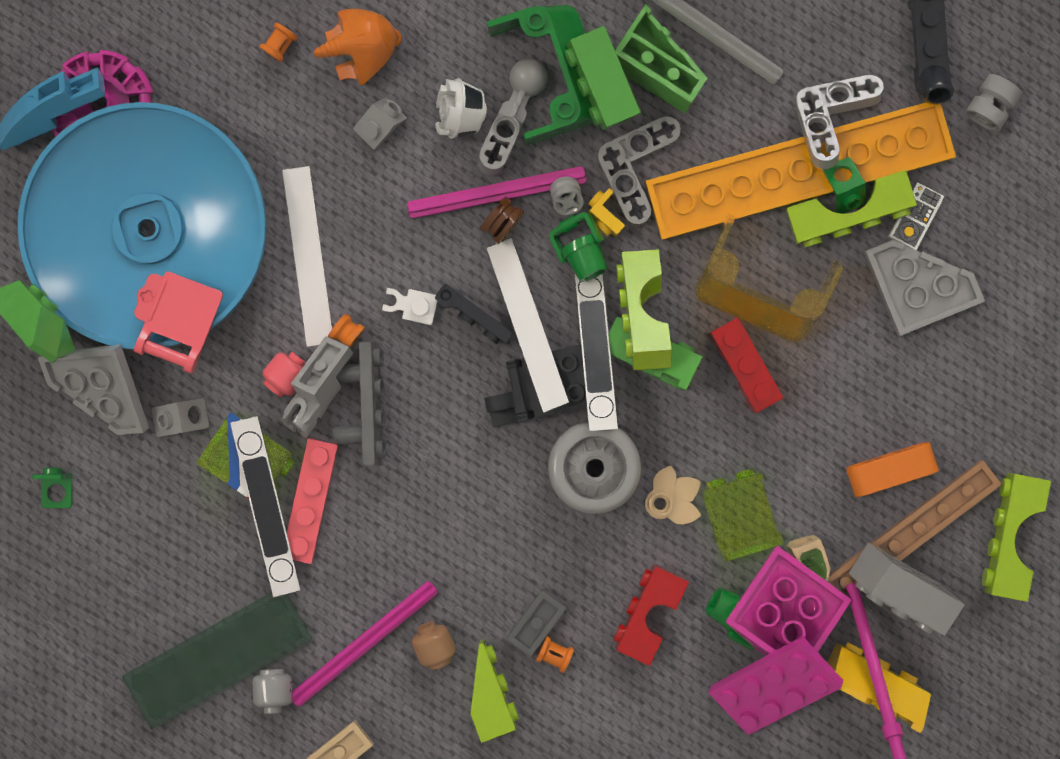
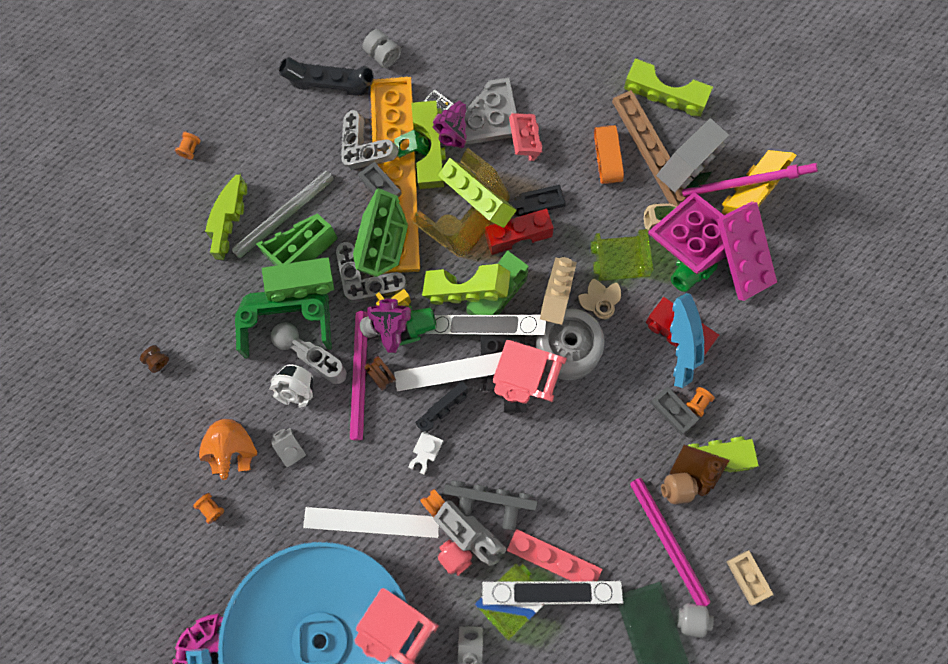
camera: 75 degrees left, 15 degrees down
none -> bright green wedge [353,188,408,277]
none -> dark grey plate [358,162,402,197]
none -> magenta rock [367,299,411,353]
none -> magenta rock [433,101,467,149]
none -> lime arch [438,158,516,228]
none -> coral piece [493,340,567,404]
none -> black hinge [508,185,566,216]
none -> coral bracket [509,113,542,161]
none -> tan brick [540,257,577,325]
none -> reddish brown hinge [669,444,729,496]
none -> dark azure slope [670,293,704,388]
none -> dark green sticker [685,172,712,189]

